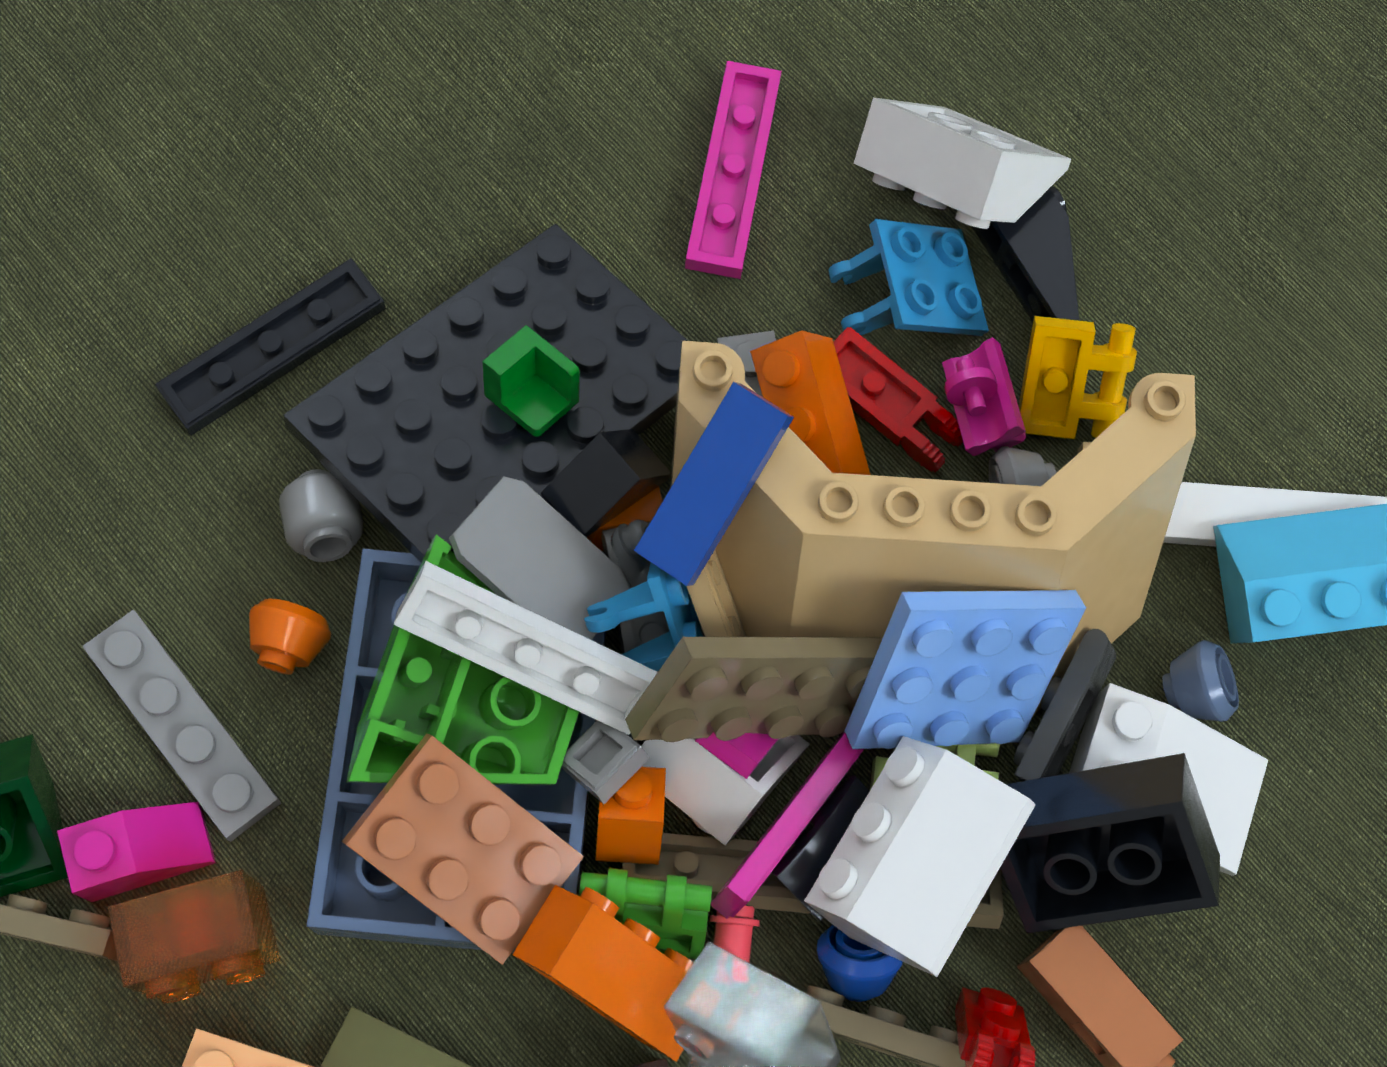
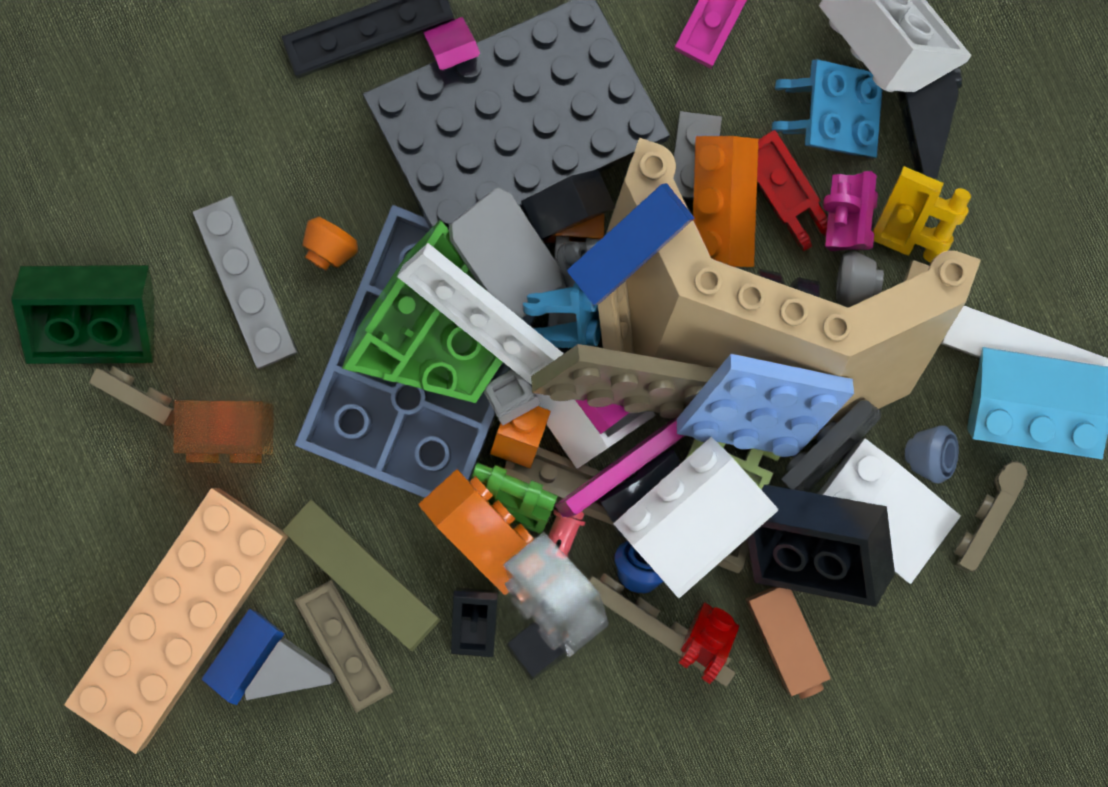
camera: 20 degrees right, 15 degrees up
dark pink slope [57,802,216,902] -> none
light grey head [279,469,363,562] -> none
nougat plate [342,734,584,965] -> none
green panel [482,325,580,437] -> none
none -> dark pink tile [423,17,480,70]
none -> dark tan hinge [954,461,1029,573]

